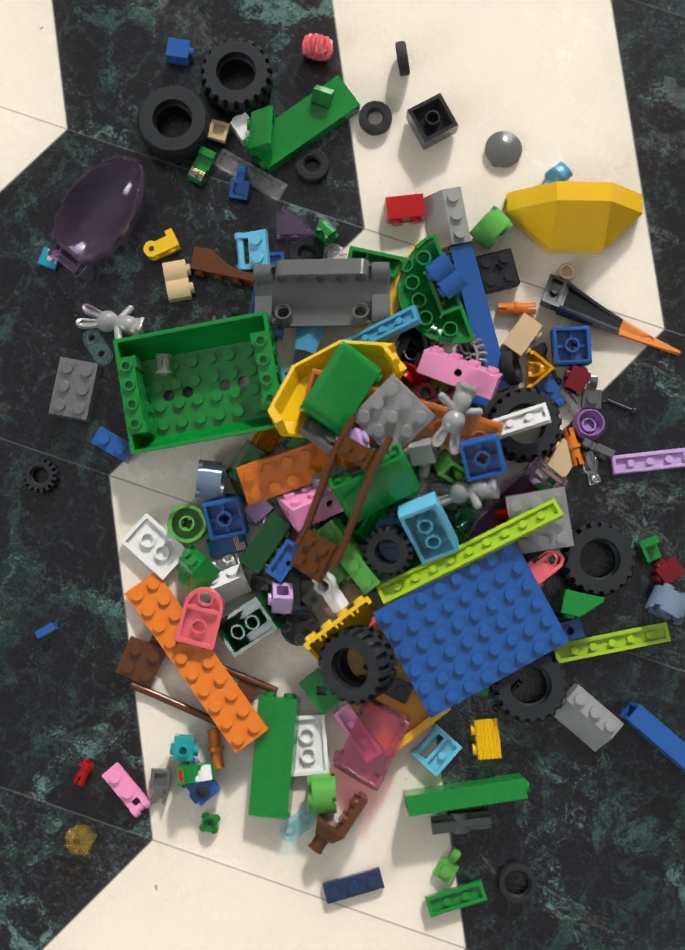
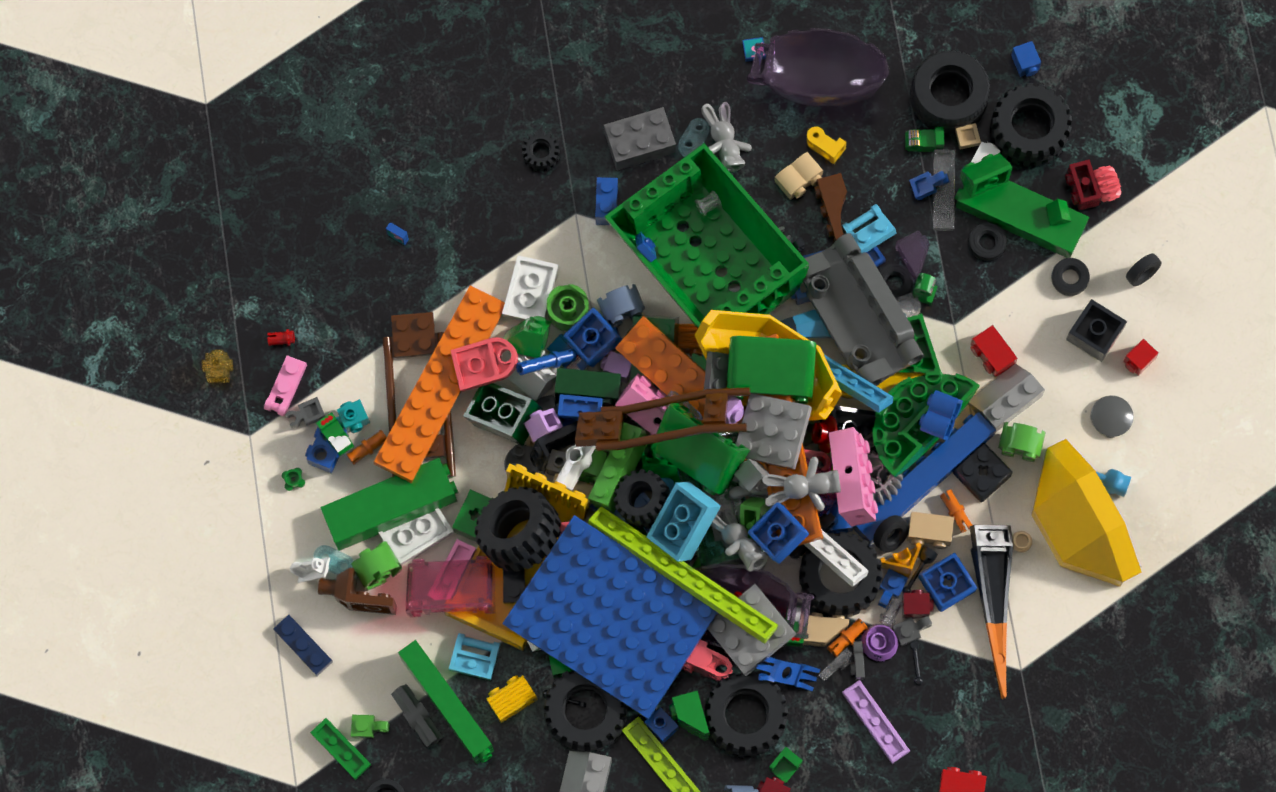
camera: 70 degrees right, 10 degrees down
none -> white hinge [290,557,330,583]
none -> blue pin [516,348,576,376]
none -> blue plate [635,231,657,262]
none -> blue piece [756,657,820,691]
none -> dark red brick [1065,159,1102,211]
none -> red brick [1123,339,1159,376]

